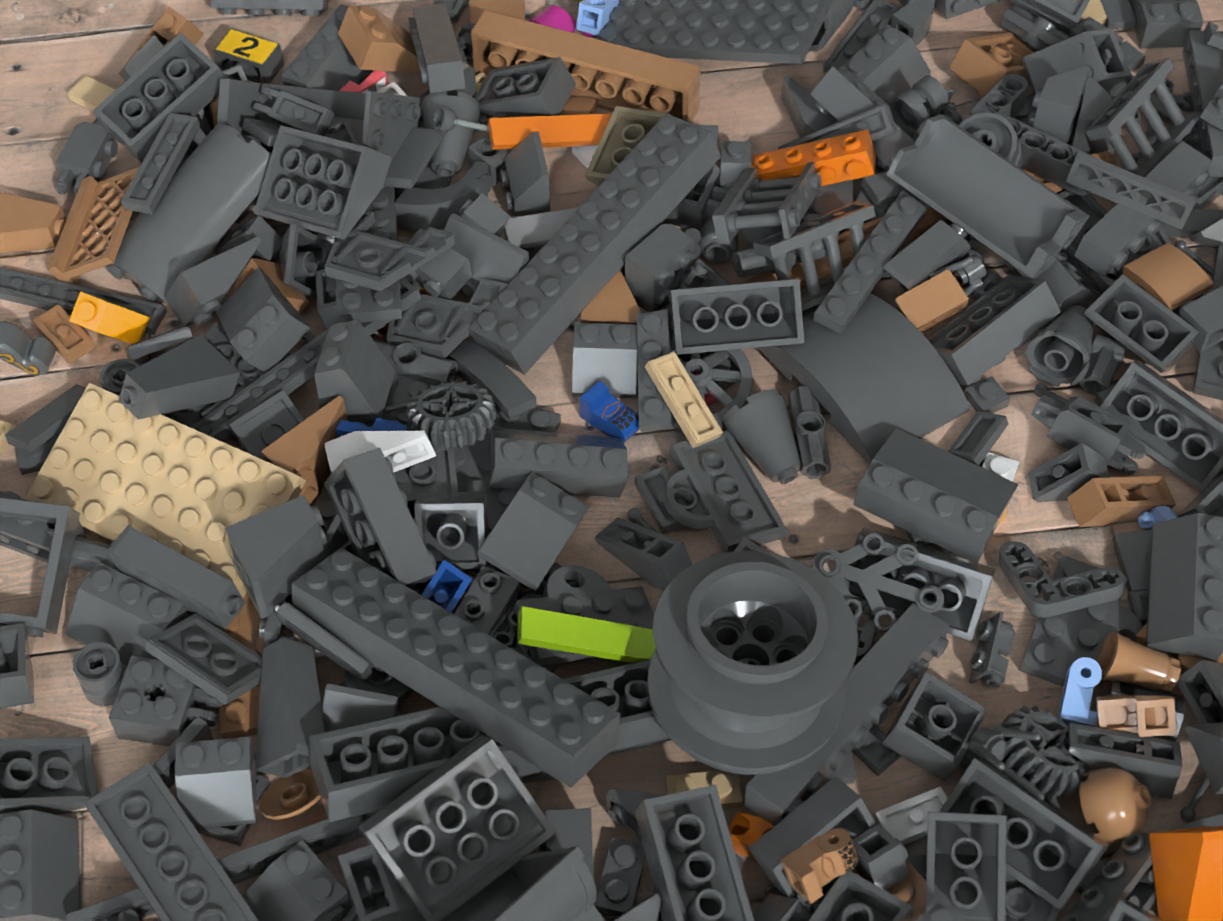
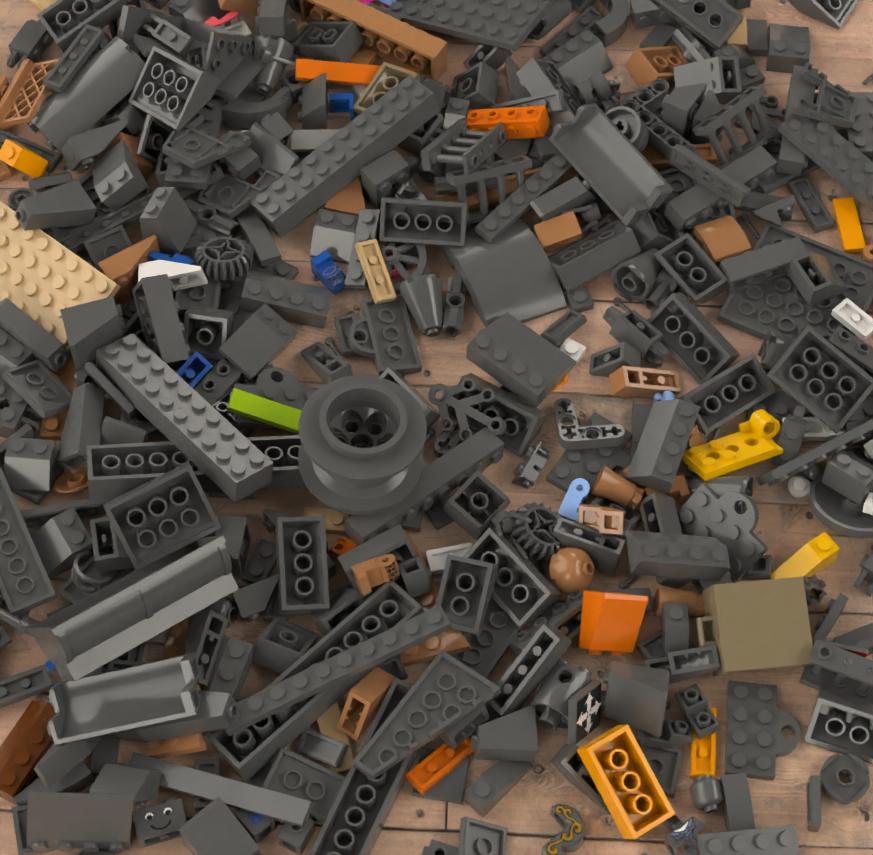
camera: 10 degrees right, 5 degrees up
none -> blue bracket [329,93,357,121]
none -> dark grey slope [451,61,499,110]
none -> dark grey slope [463,43,512,70]
none -> dark grey tile [639,23,677,48]

